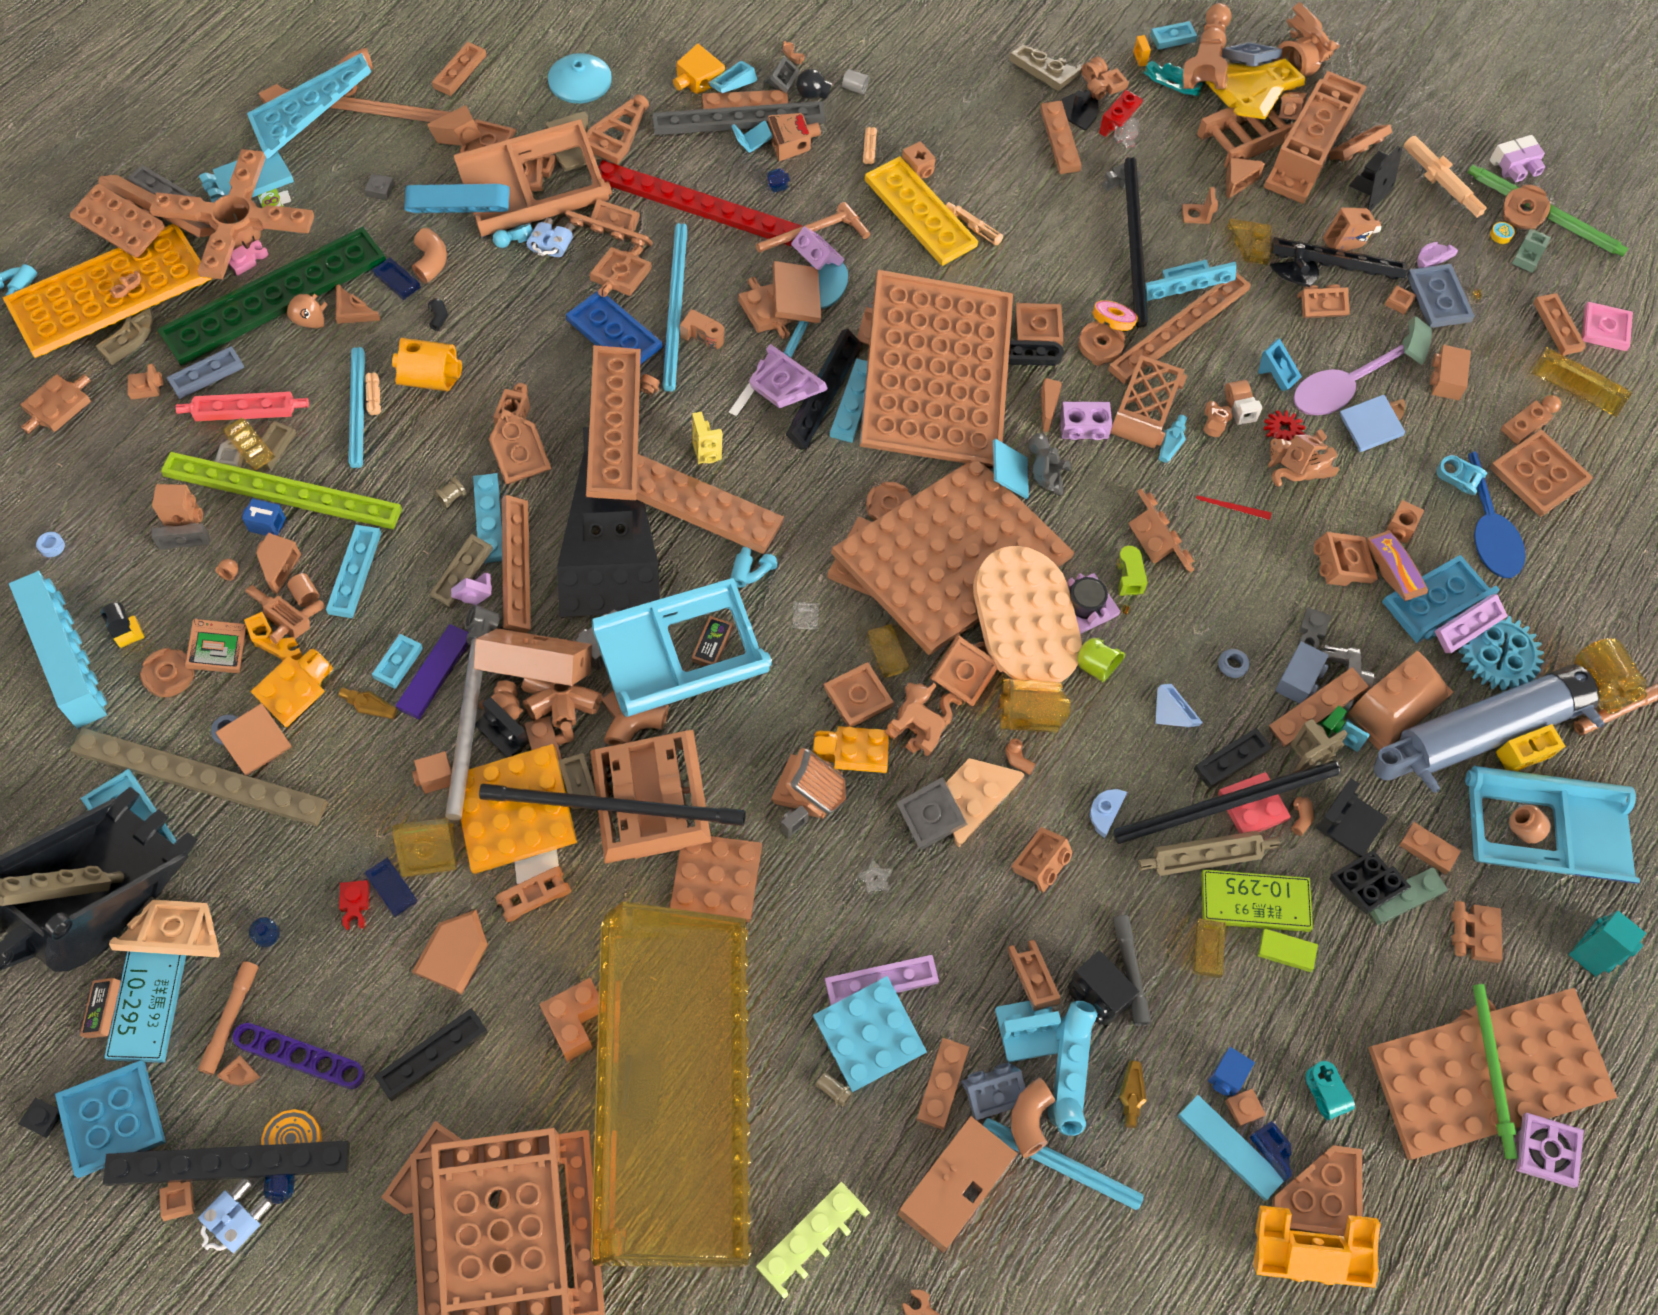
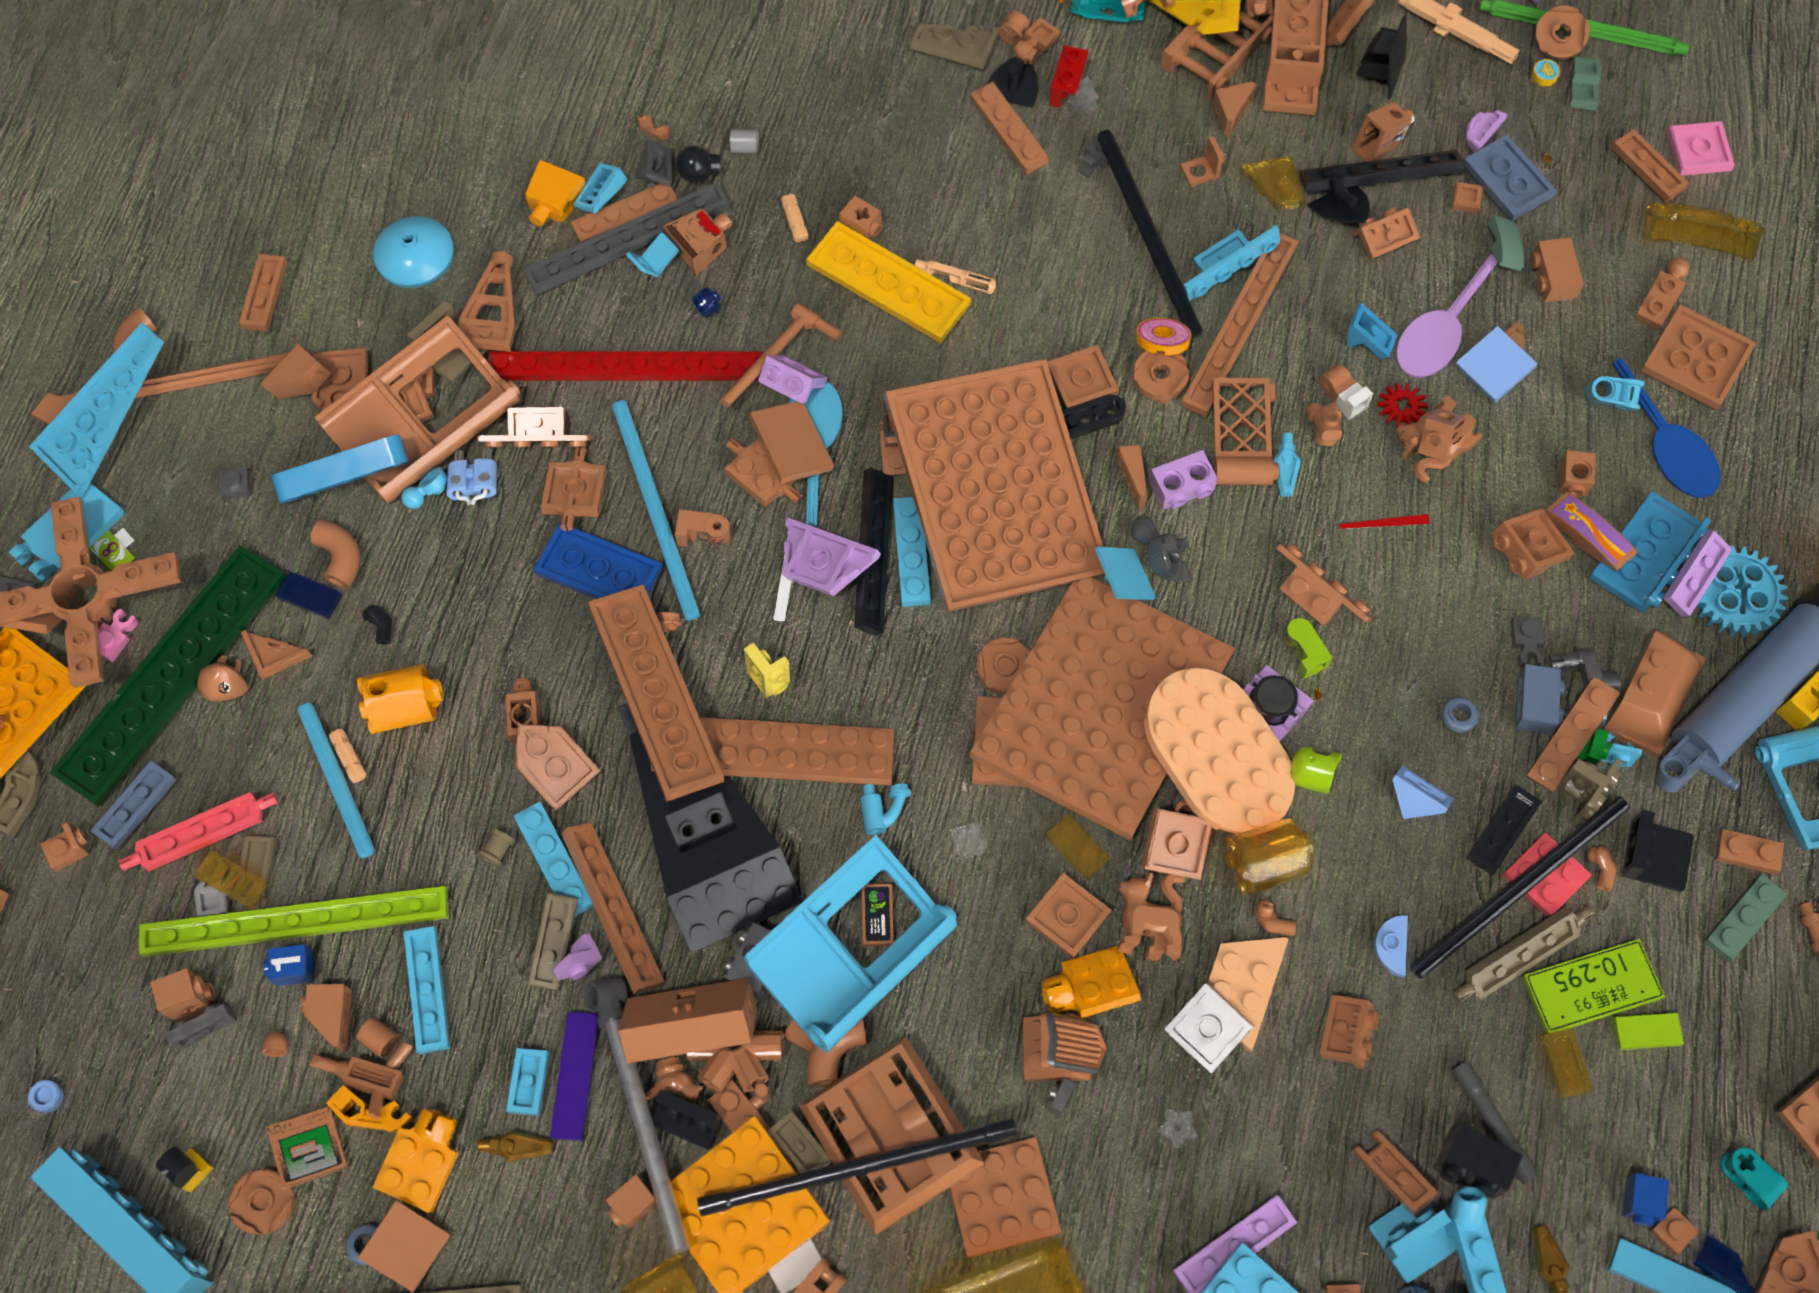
camera: 15 degrees left, 5 degrees up
black slope [1329,850,1411,914] -> none

